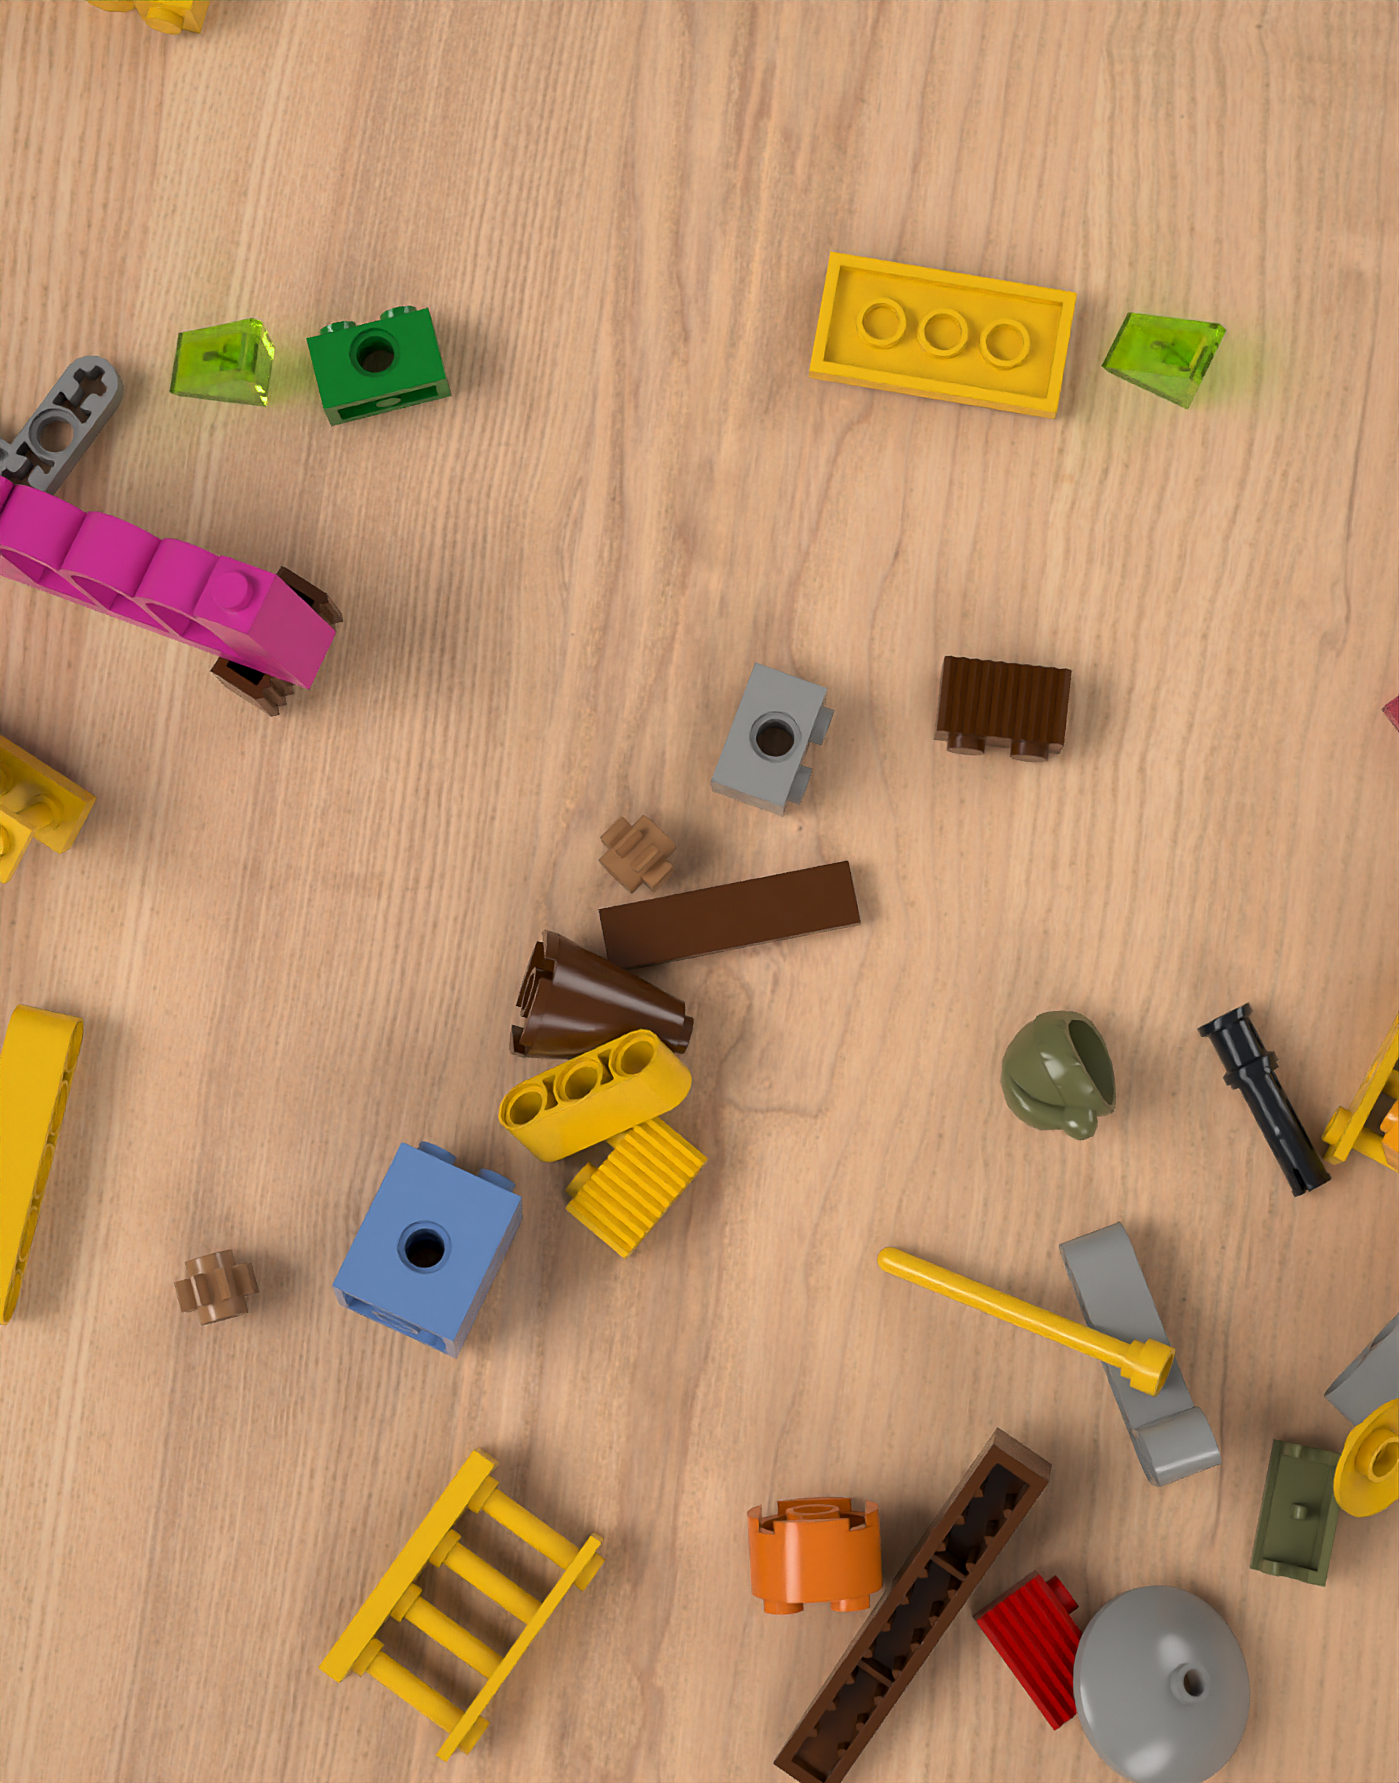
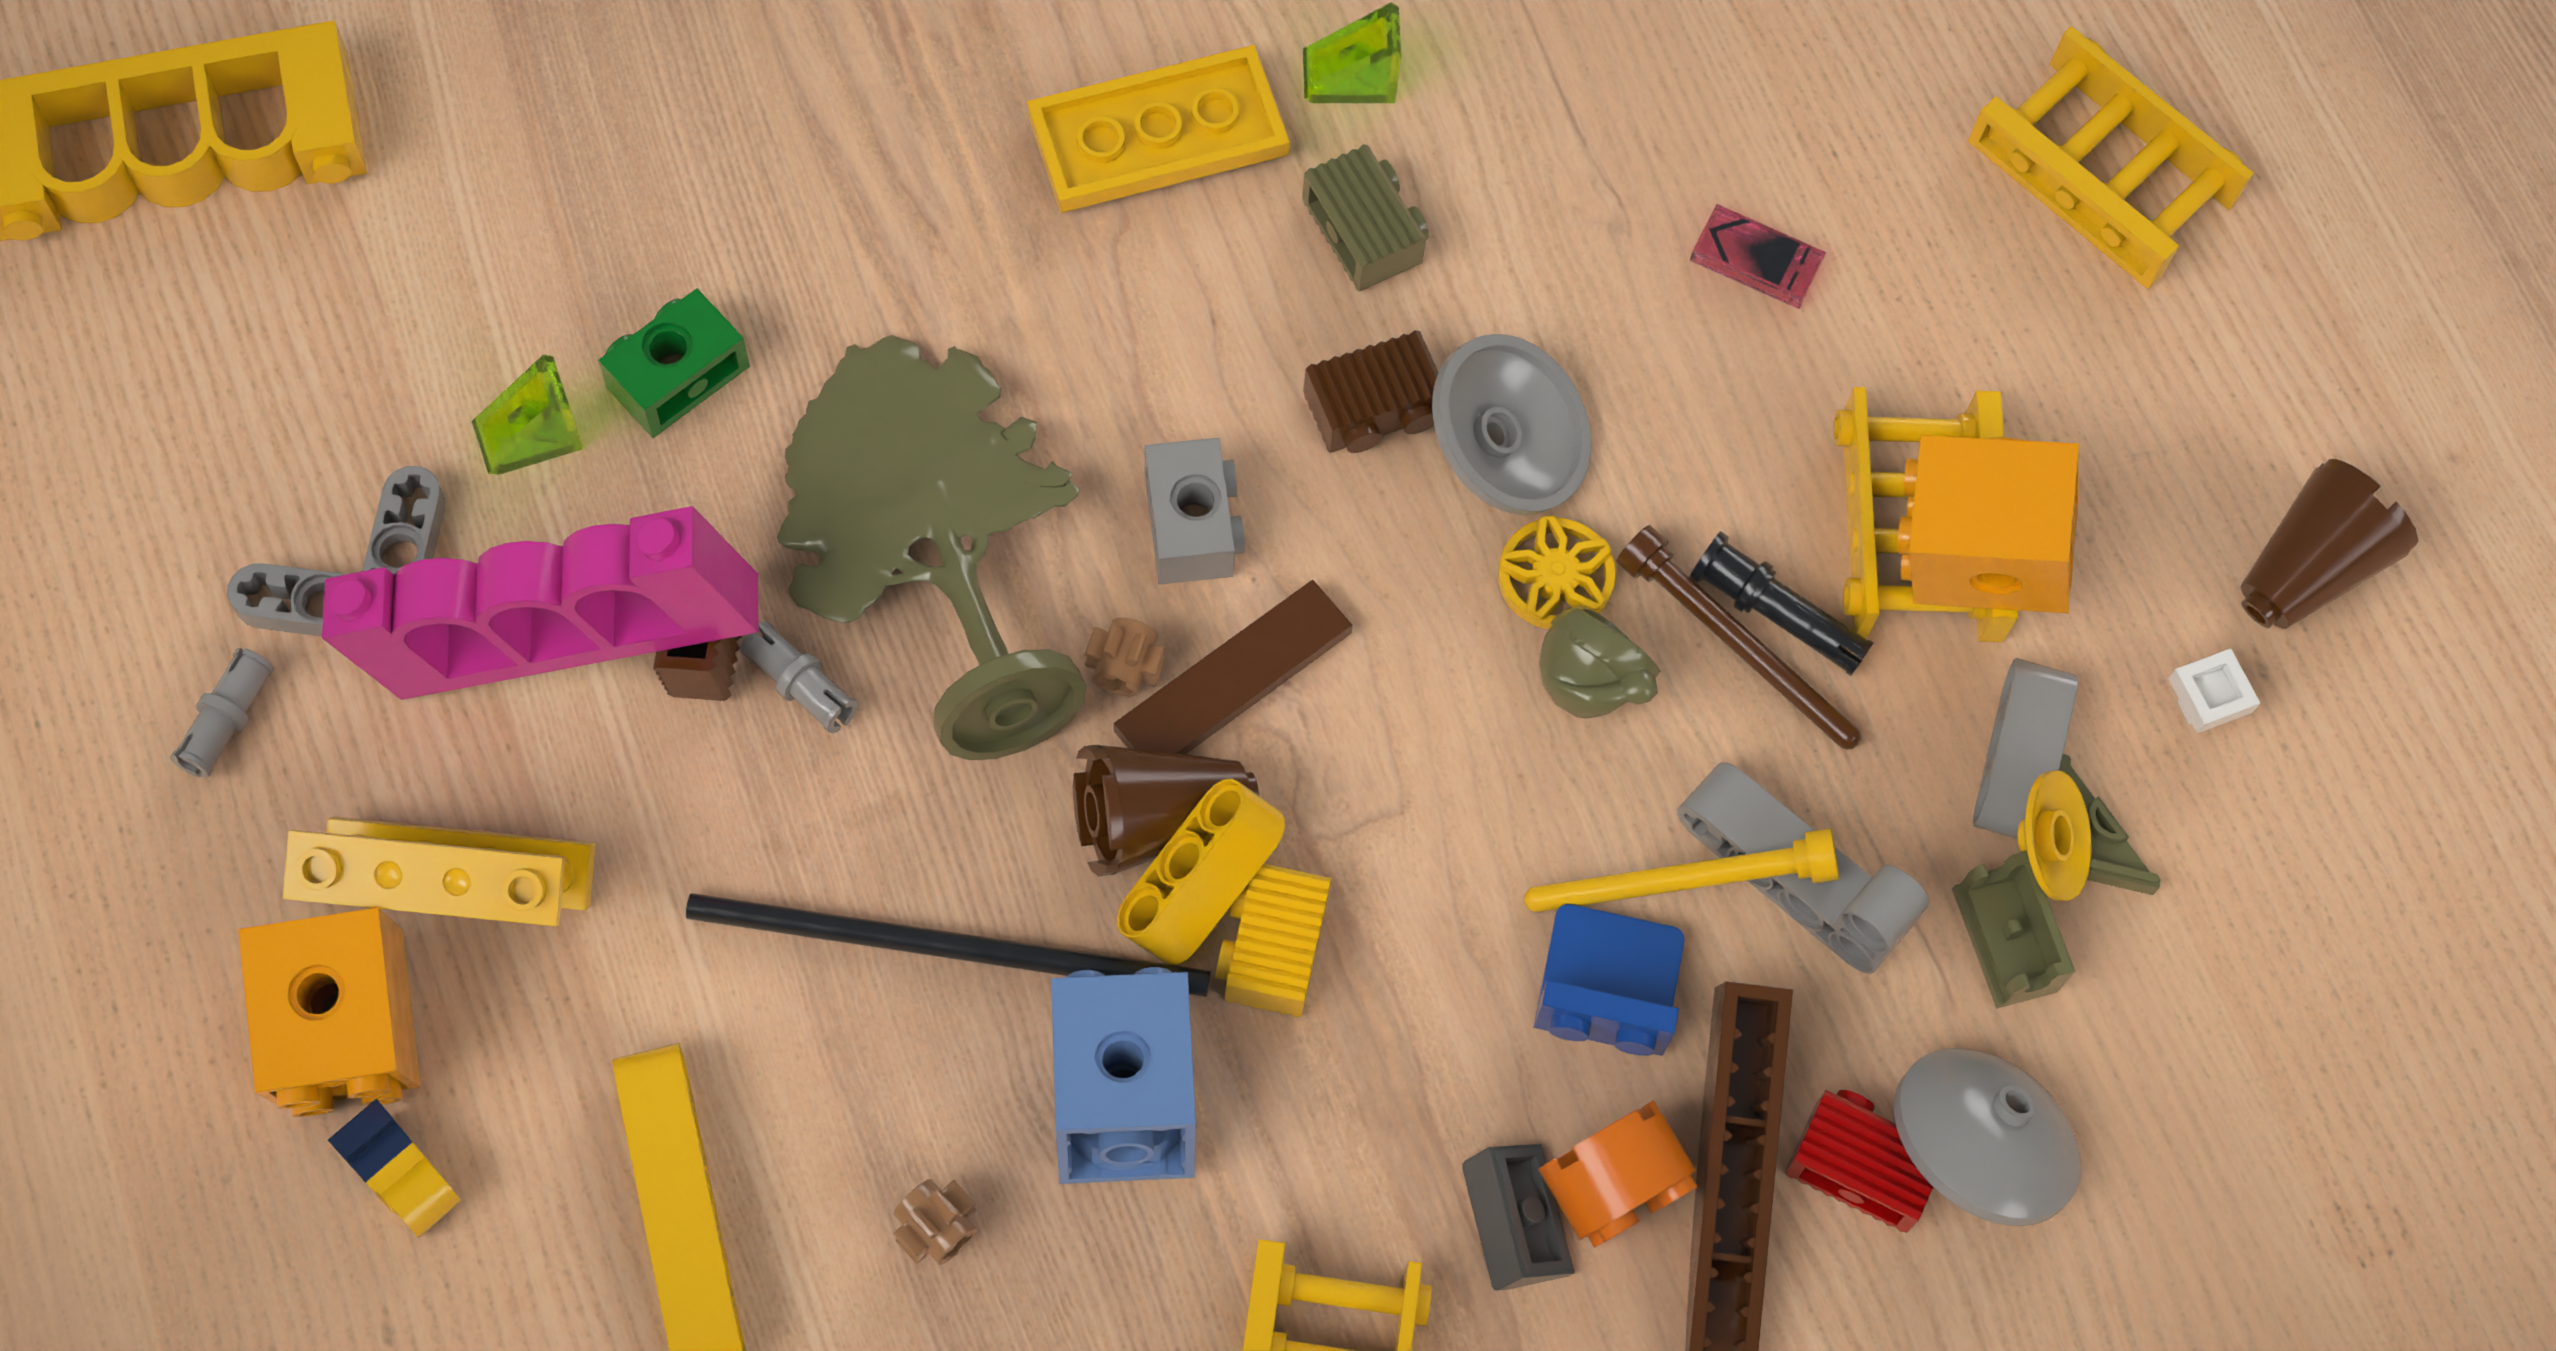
camera: 40 degrees left, 15 degrees down
none -> black piece [686,893,1211,997]
none -> light grey pin [740,622,858,733]
none -> olive plant [777,335,1086,760]
none -> olive brick [1302,144,1429,292]
none -> light grey dish [1432,334,1591,515]
none -> dark grey slope [1462,1144,1575,1291]
none -> yellow wheel [1498,516,1616,630]
none -> blue bracket [1533,904,1685,1056]
none -> reddish brown piece [1616,525,1861,750]

